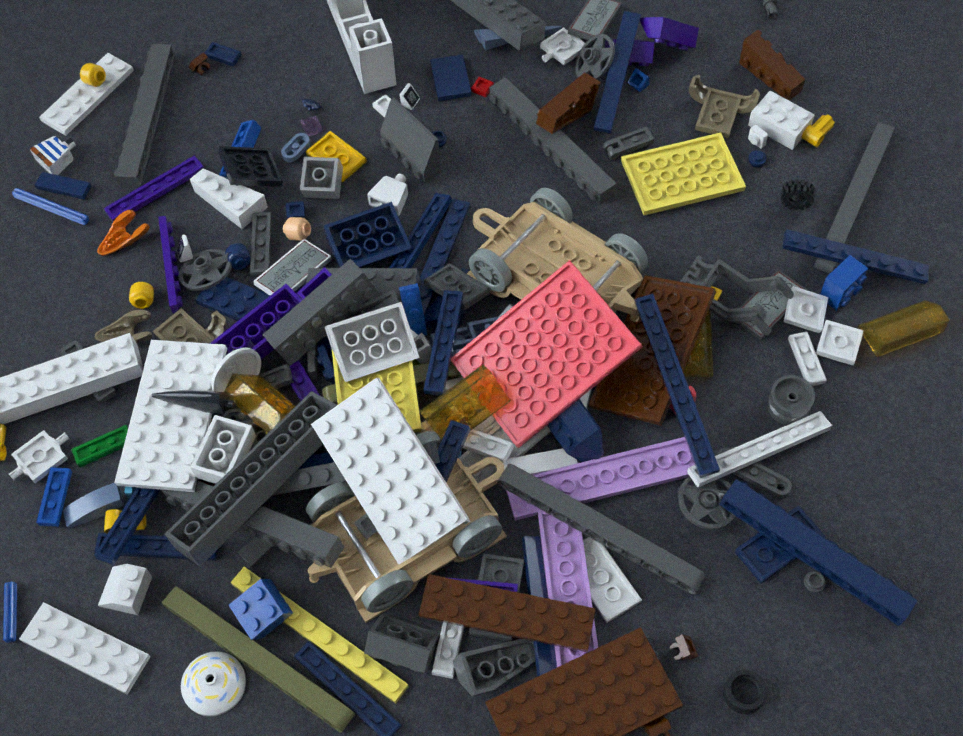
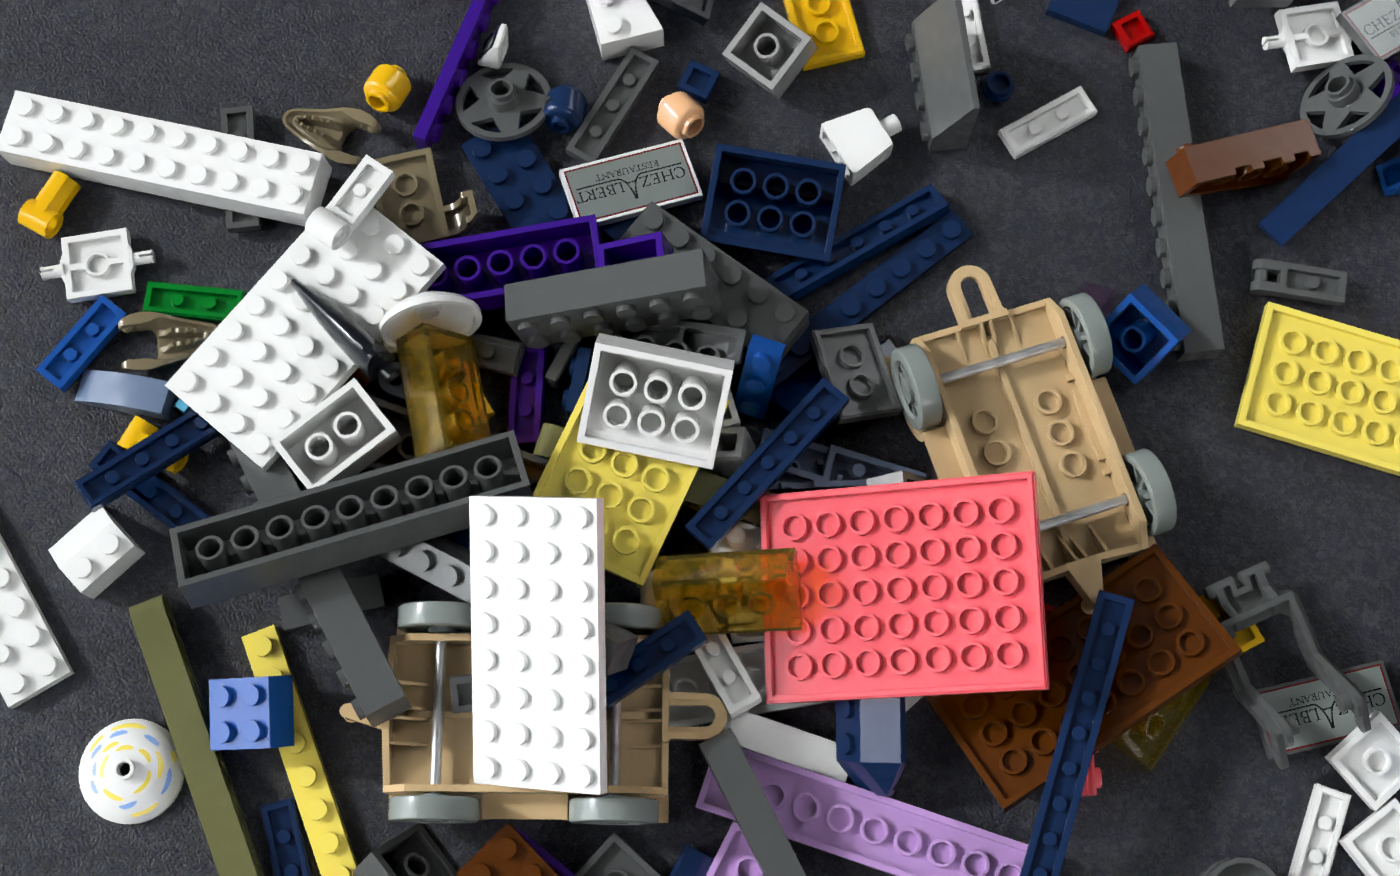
camera: 30 degrees right, 15 degrees up
none -> dark tan animal [118,312,218,372]
none -> white plate [305,154,396,250]
none -> white tile [998,86,1098,160]
none -> blue brick [1105,284,1193,385]

